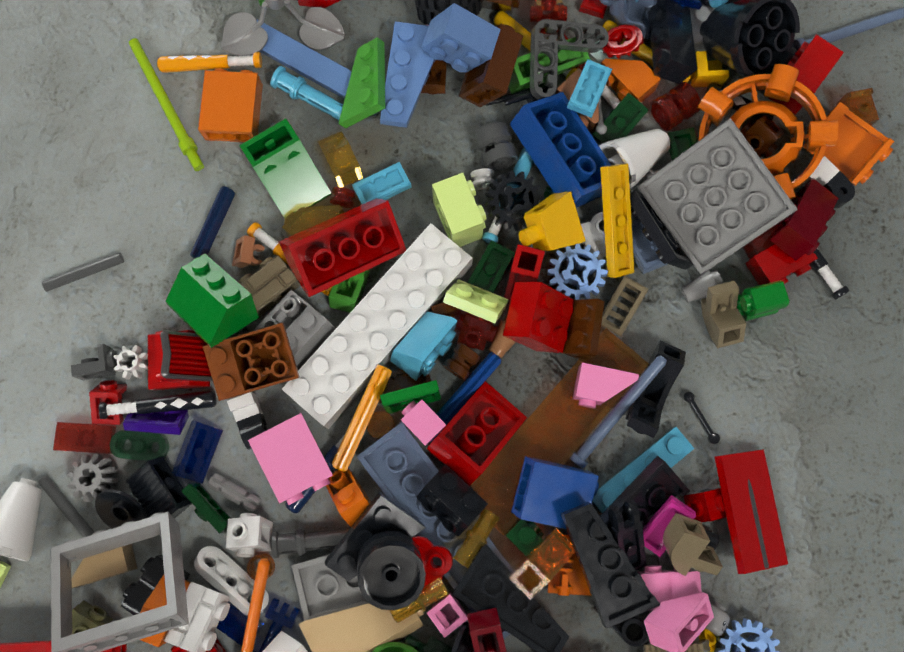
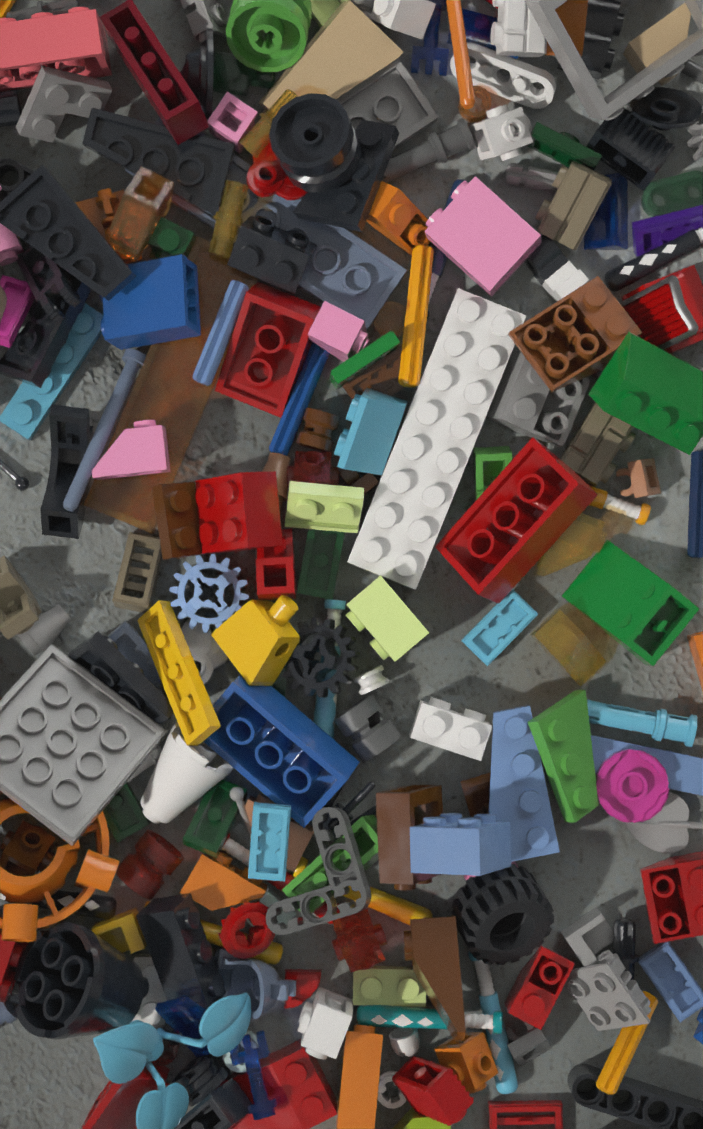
camera: 160 degrees right, 10 degrees up
clear red bush [330,187,356,208] -> none
none -> medium blue axle [192,280,249,386]
none -> white brick [409,697,492,761]
none -> dark tan brick [535,160,612,250]
none -> dark pink tile [596,749,669,823]

